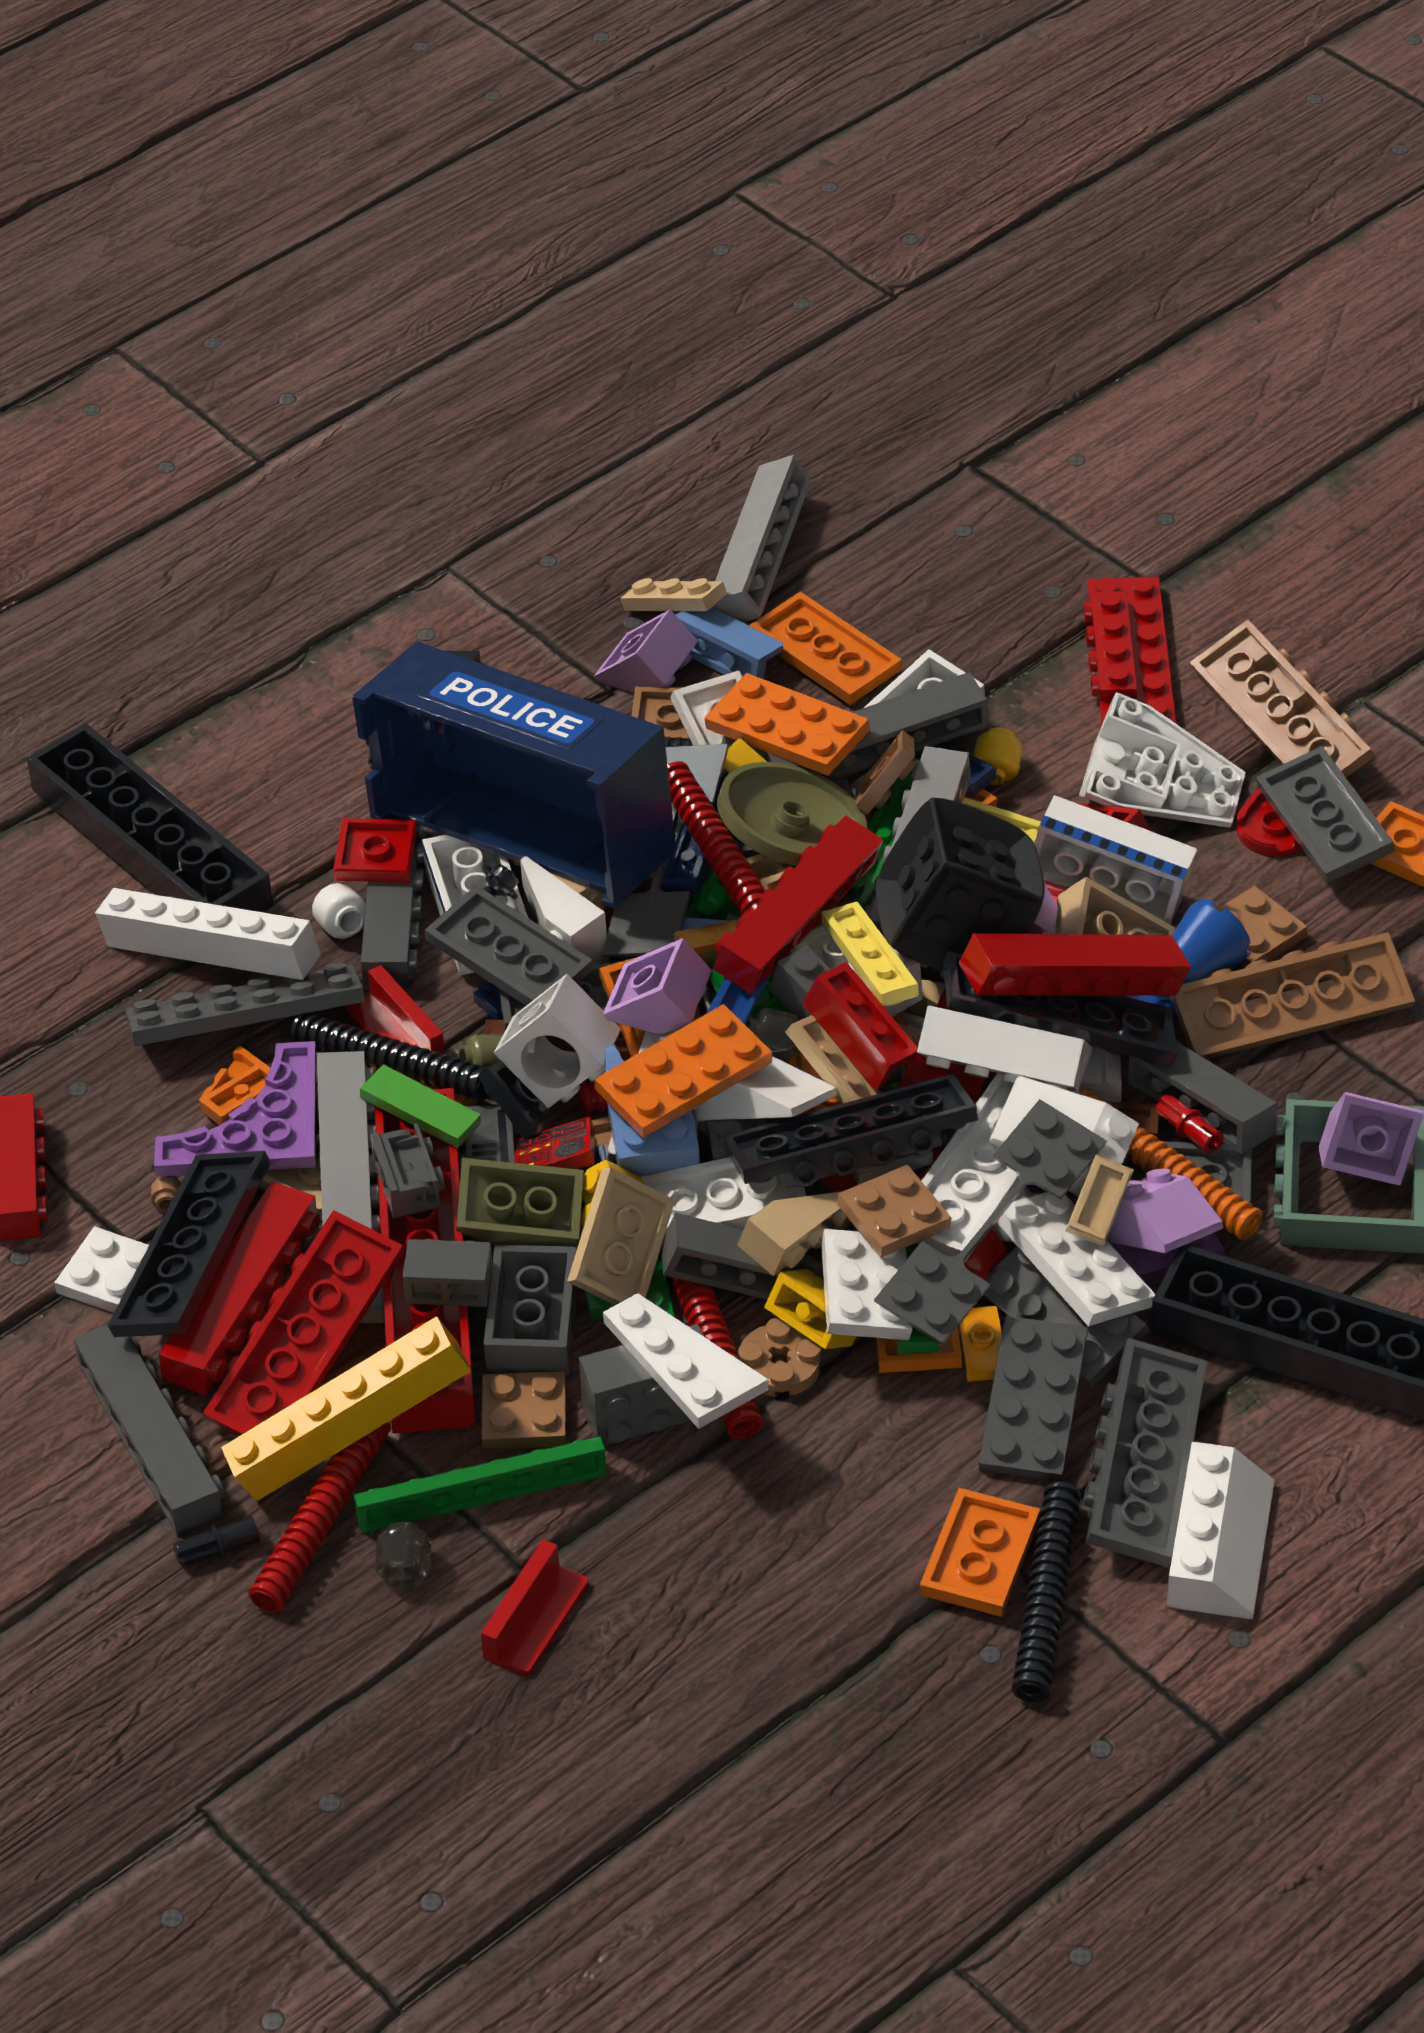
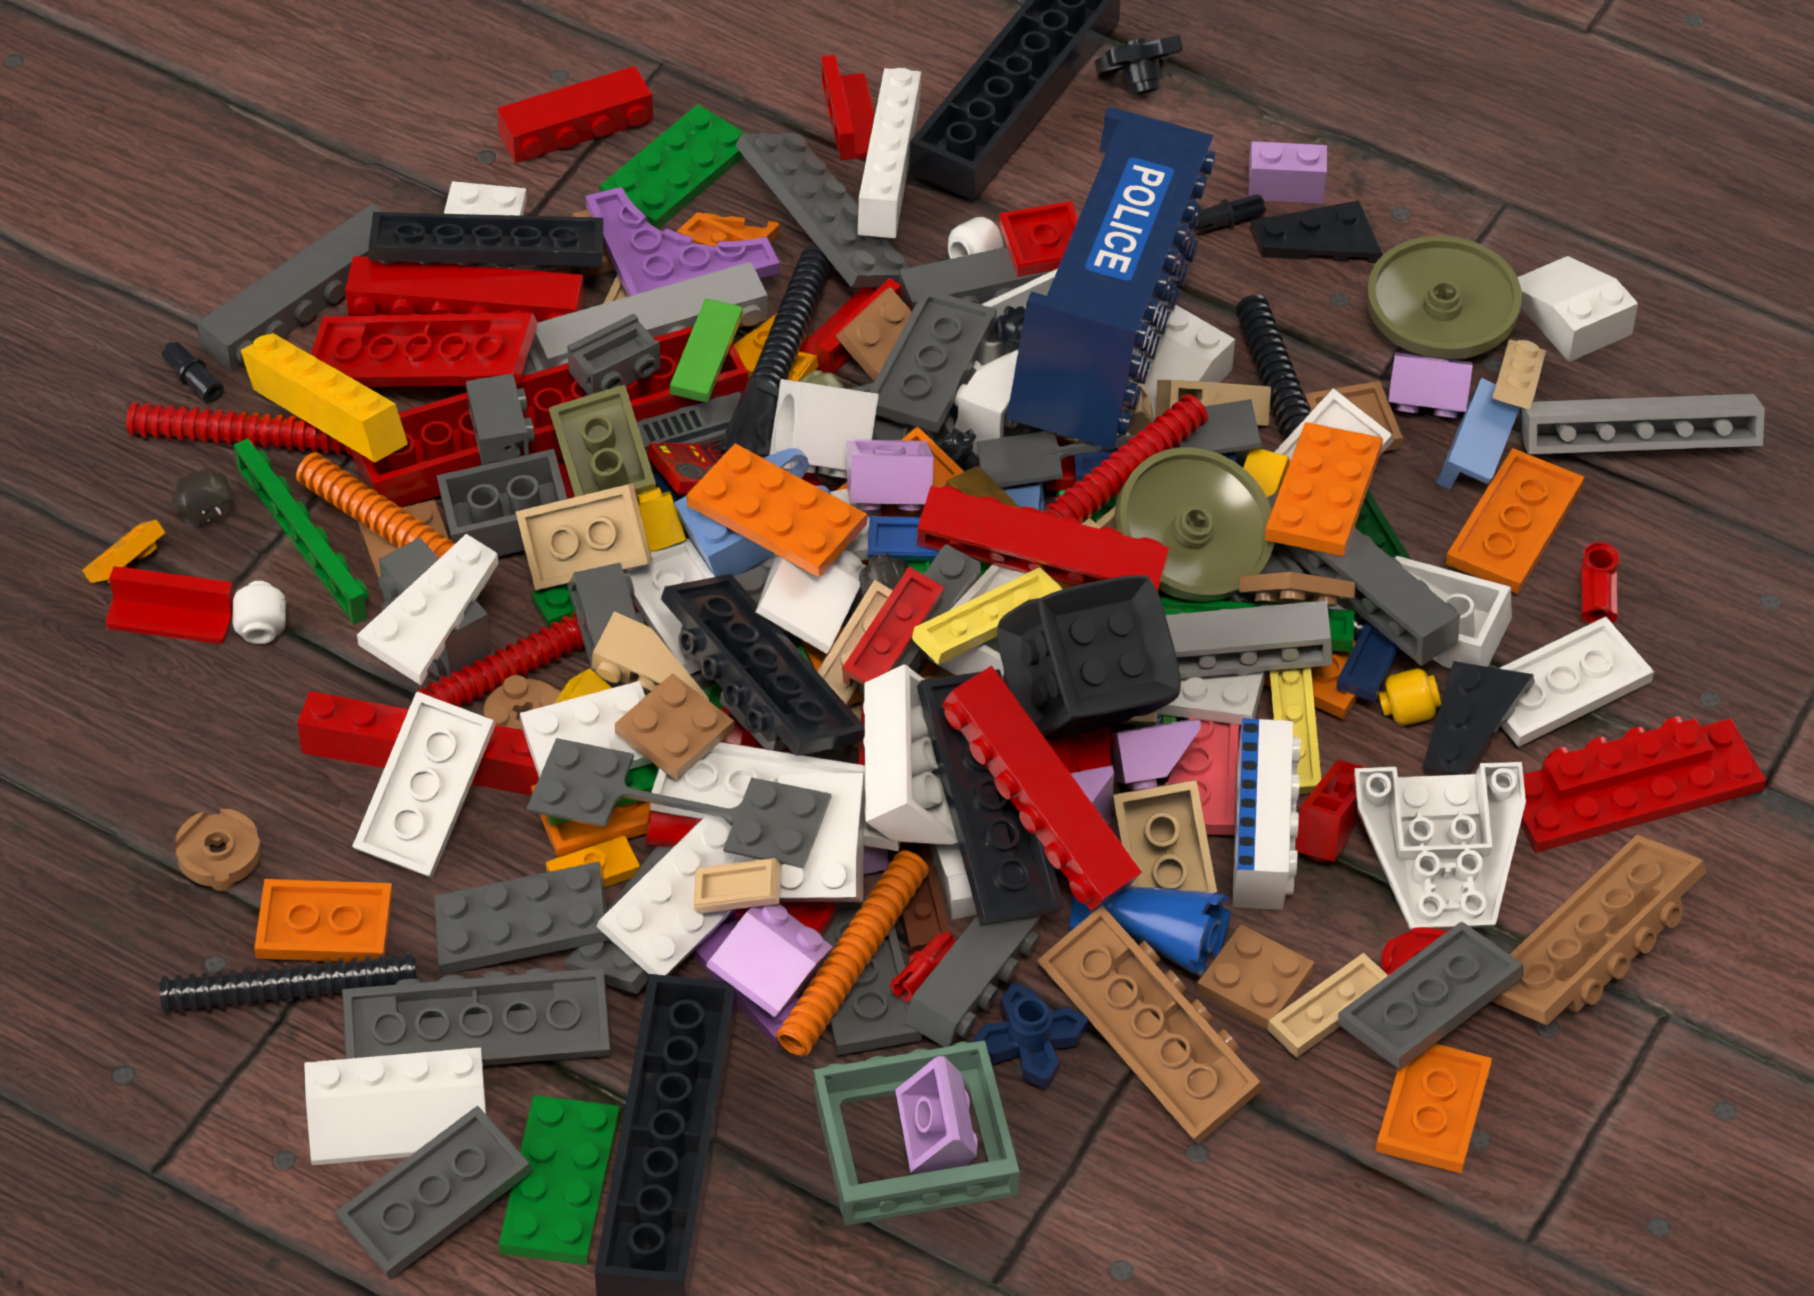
camera: 70 degrees right, 5 degrees up
none -> light orange plate [82,520,166,583]
none -> medium nougat plate [175,809,262,891]
none -> white head [233,581,286,644]
none -> orange piece [296,452,490,591]
none -> red brick [297,691,539,796]
none -> dark grey plate [335,1105,533,1280]
none -> white plate [352,692,496,878]
none -> green plate [499,1095,620,1265]
none -> green plate [599,104,747,229]
none -> red panel [821,55,875,161]
none -> medium nougat plate [836,287,912,382]
none -> black plant [939,429,980,469]
none -> dark blue plant [972,983,1088,1089]
none -> black plant [1094,35,1183,95]
none -> lavender slope [1248,141,1327,204]
none -> tan plate [1267,953,1388,1058]
none -> olive dish [1366,236,1522,359]
none -> black wing [1423,661,1535,776]
none -> white plate [1499,617,1654,747]
none -> white slope [1517,256,1638,362]
none -> red piece [1579,542,1620,624]

